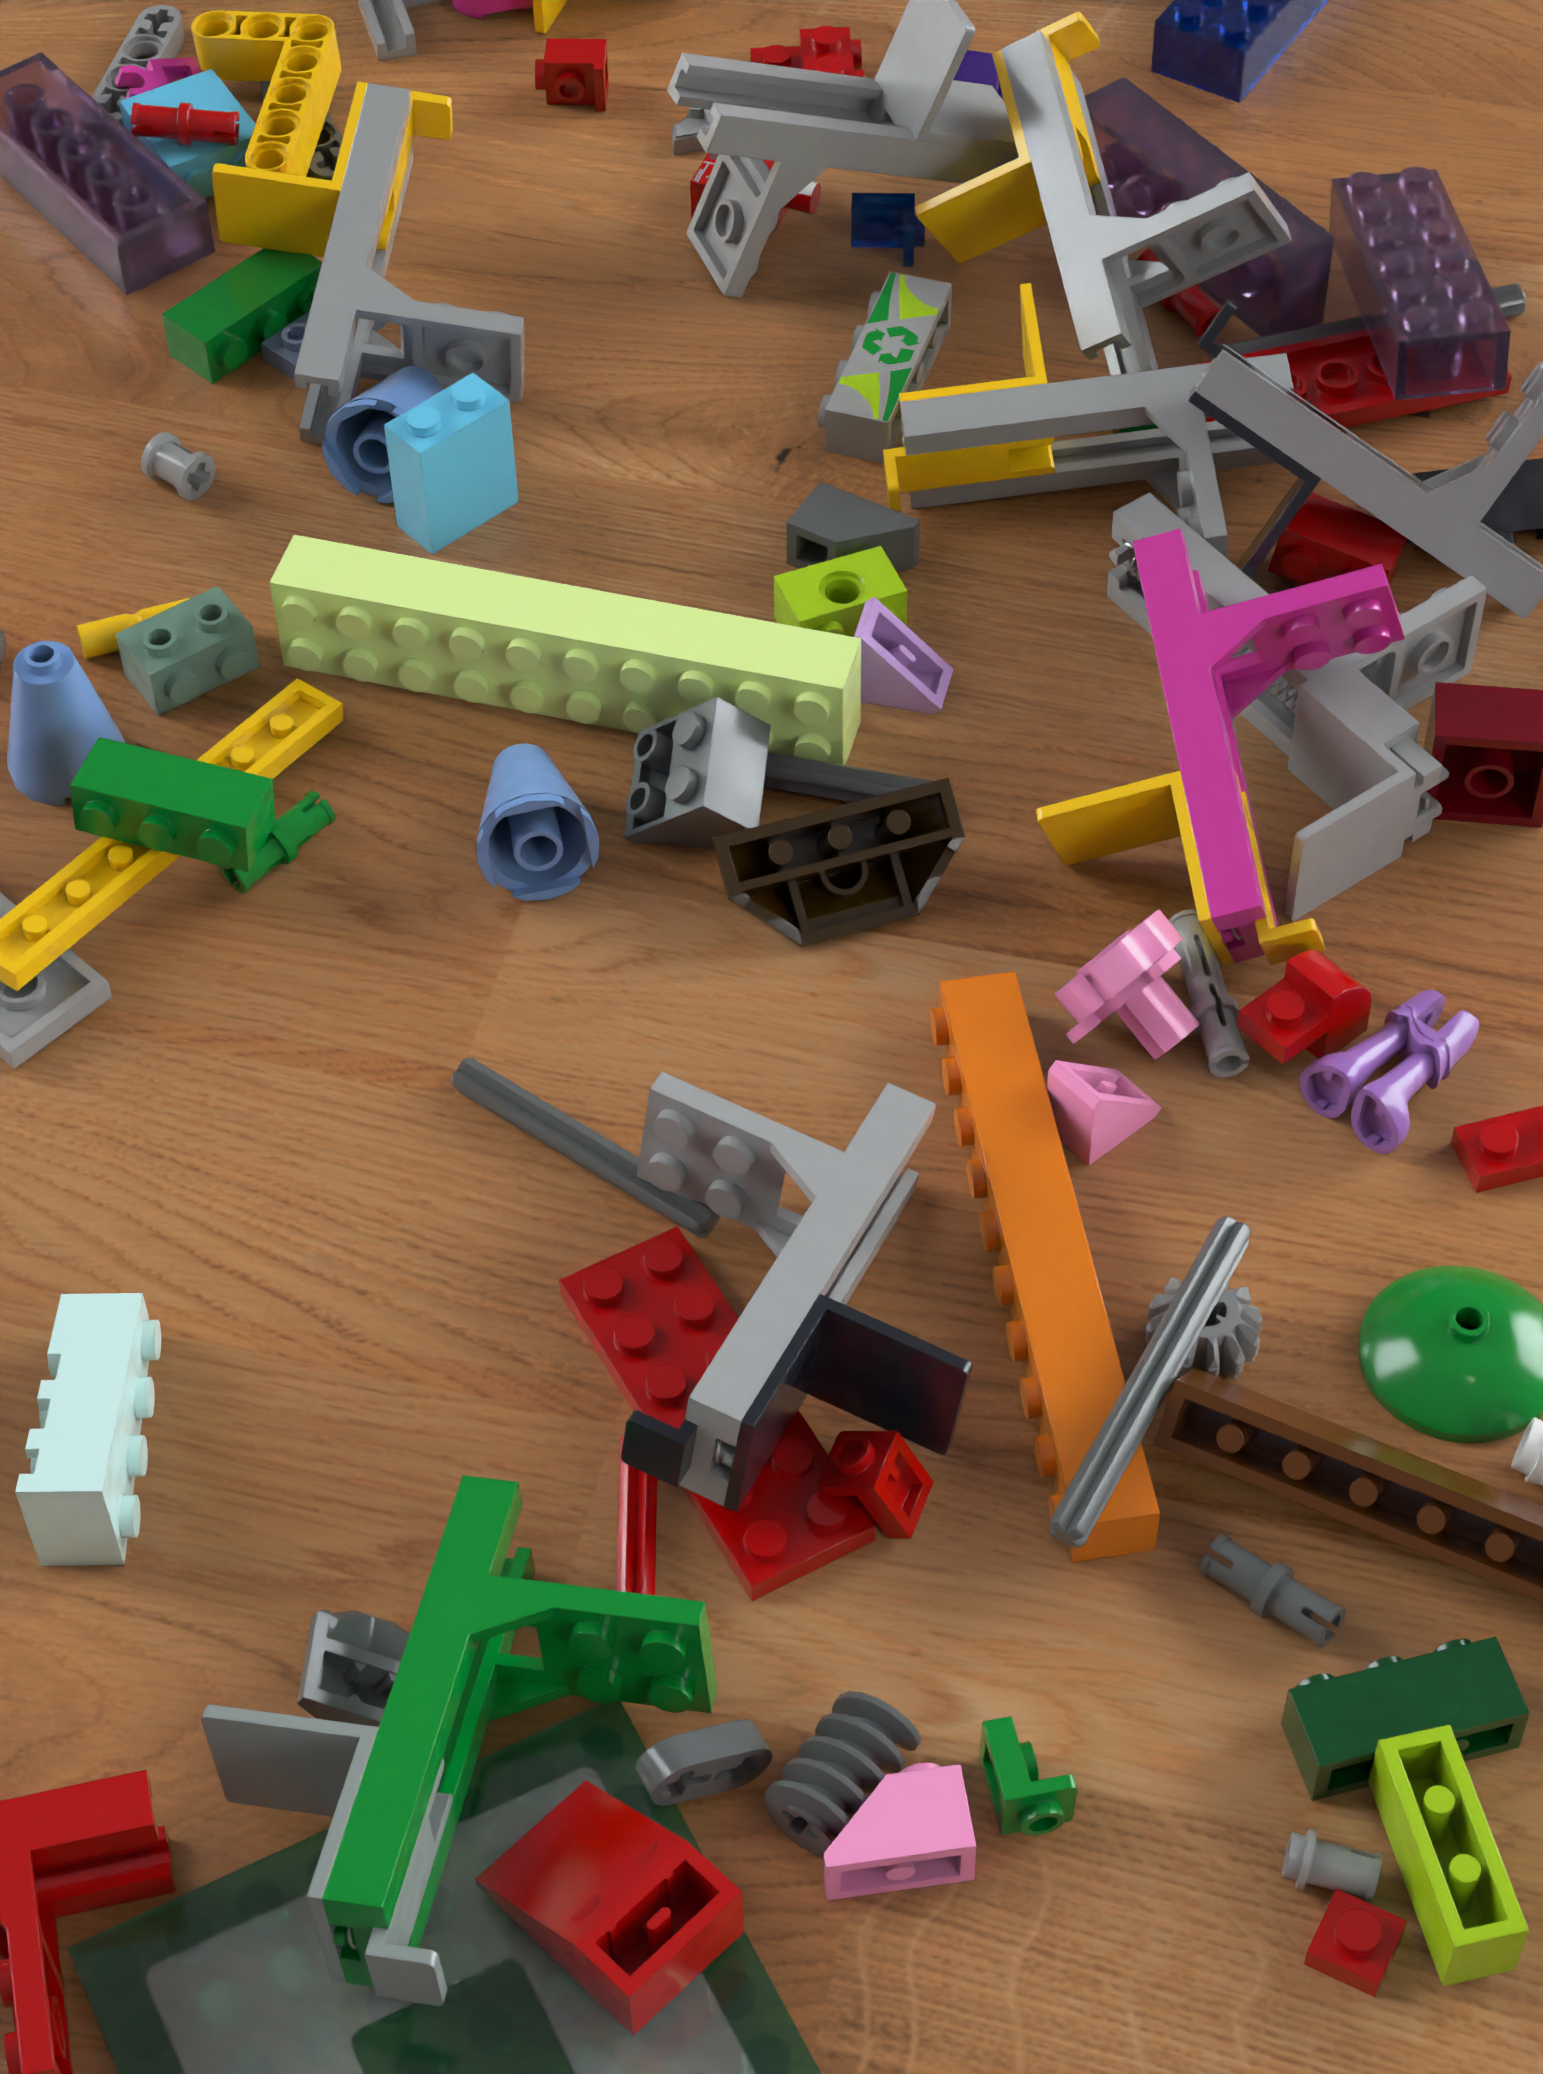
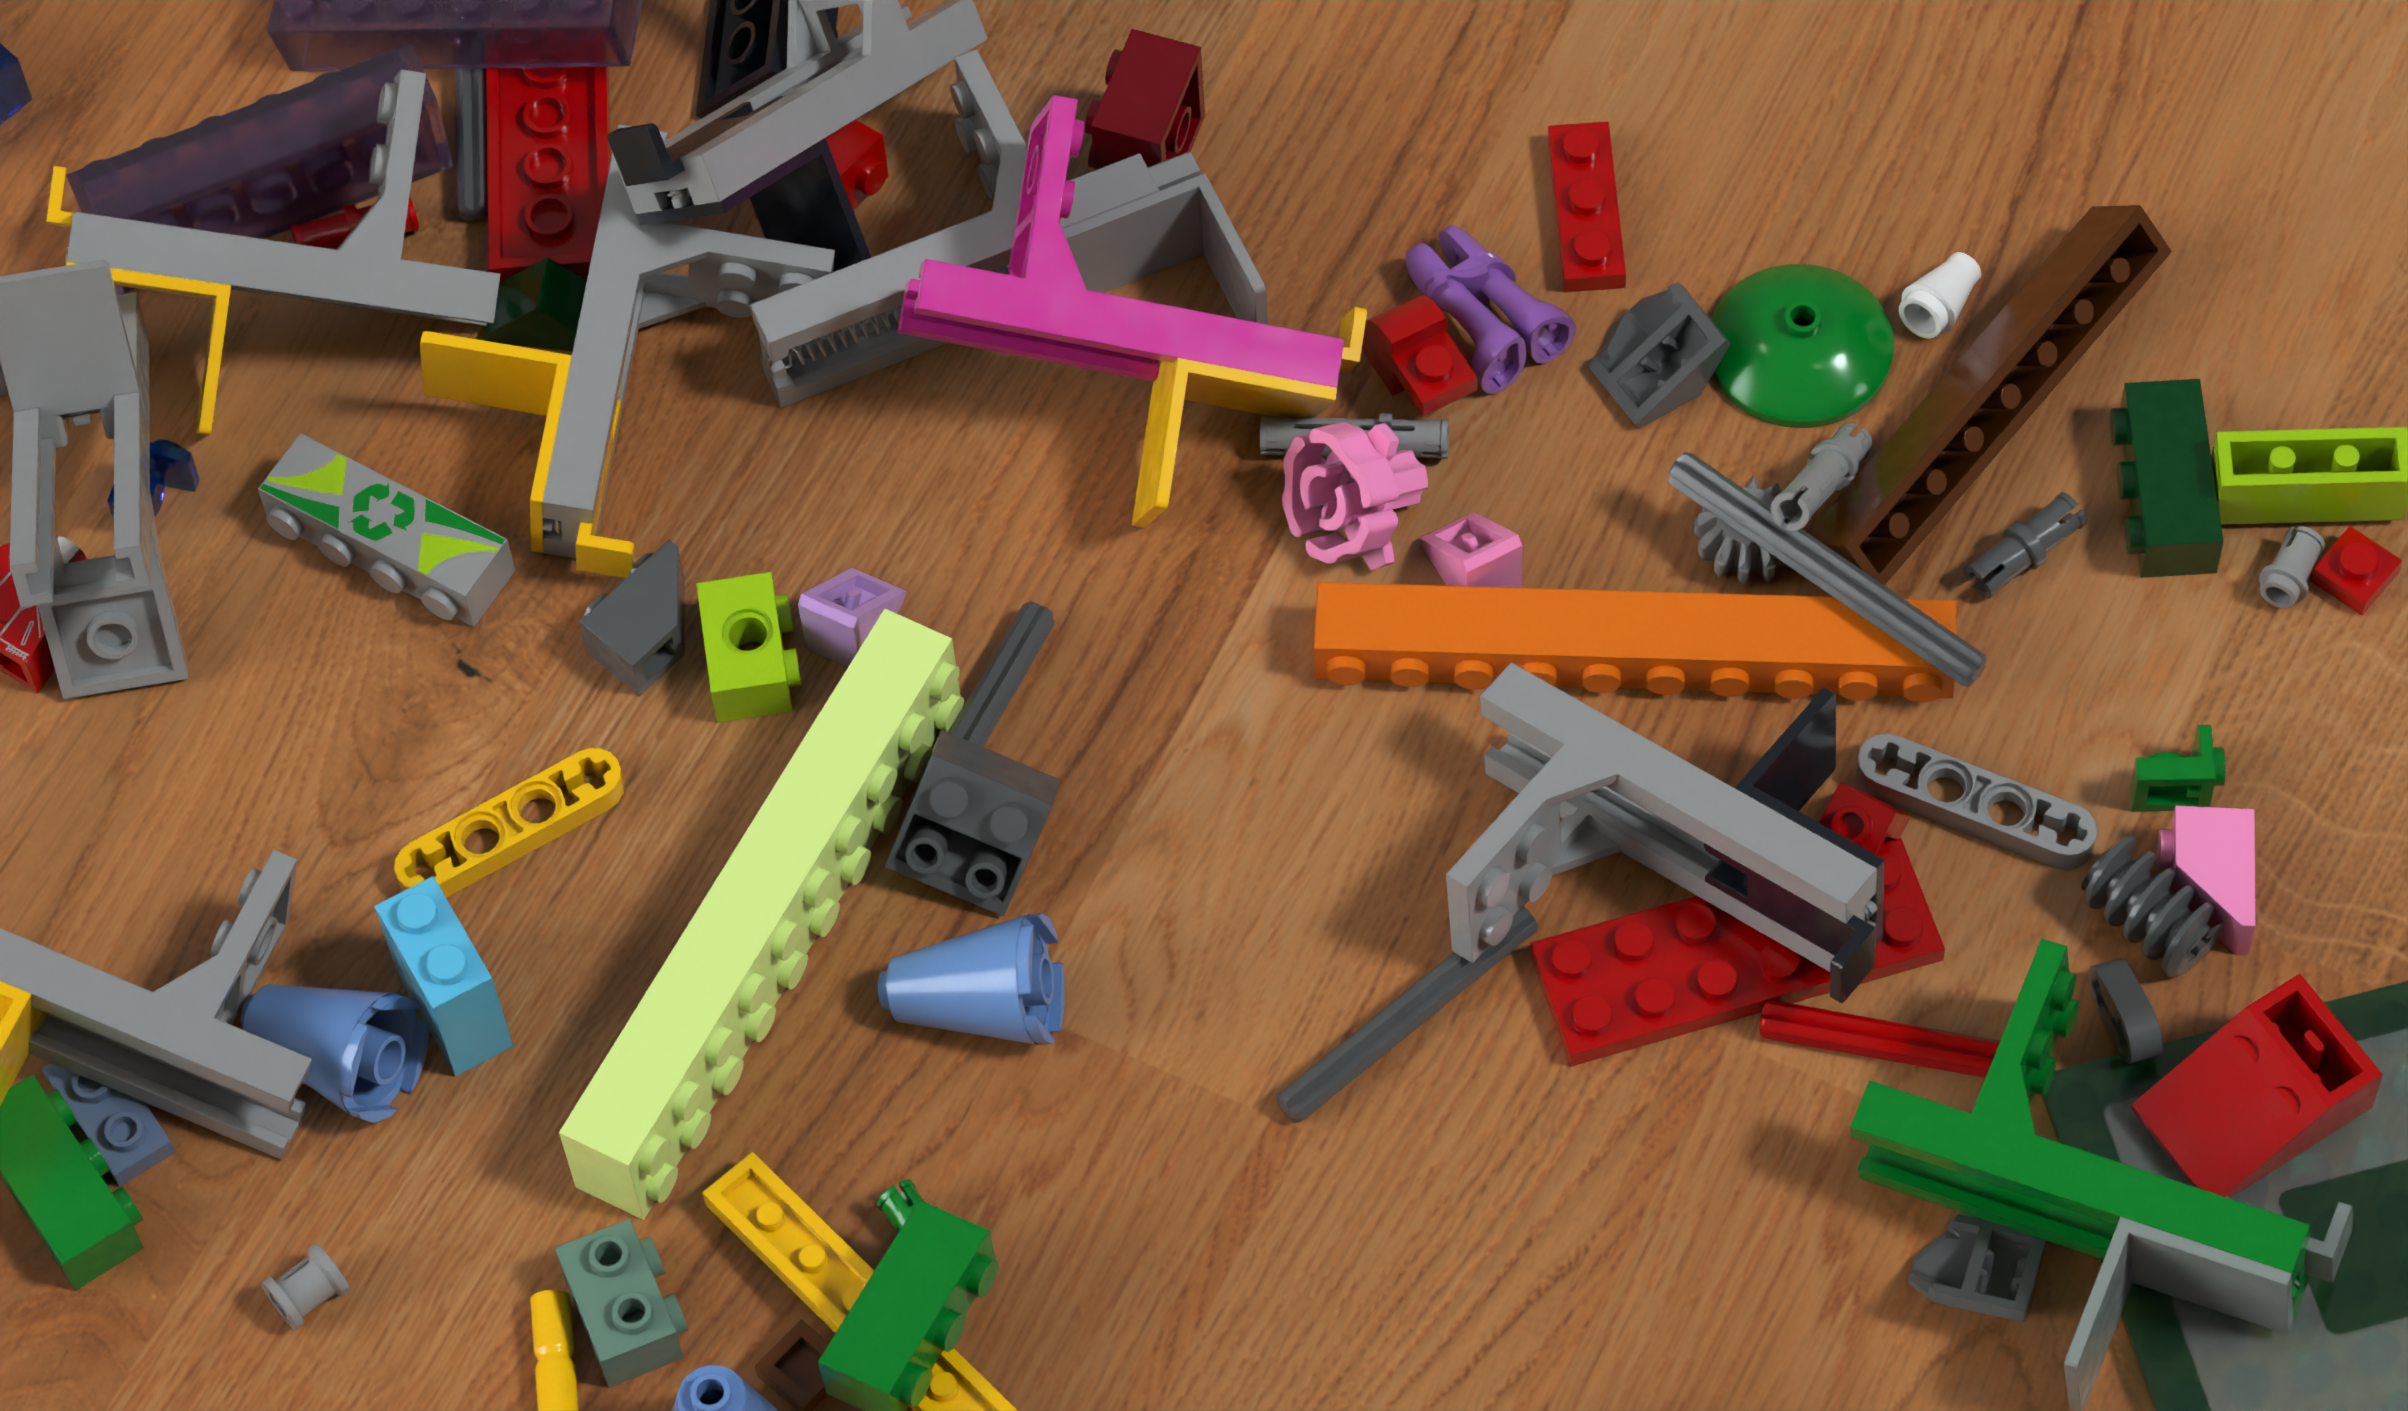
camera: 75 degrees left, 10 degrees up
dark brown wedge [712,777,965,947] -> none
none -> yellow beam [394,748,625,898]
none -> dark grey slope [1589,283,1731,428]
none -> light grey pin [1770,423,1873,531]
none -> light grey beam [1856,733,2097,870]

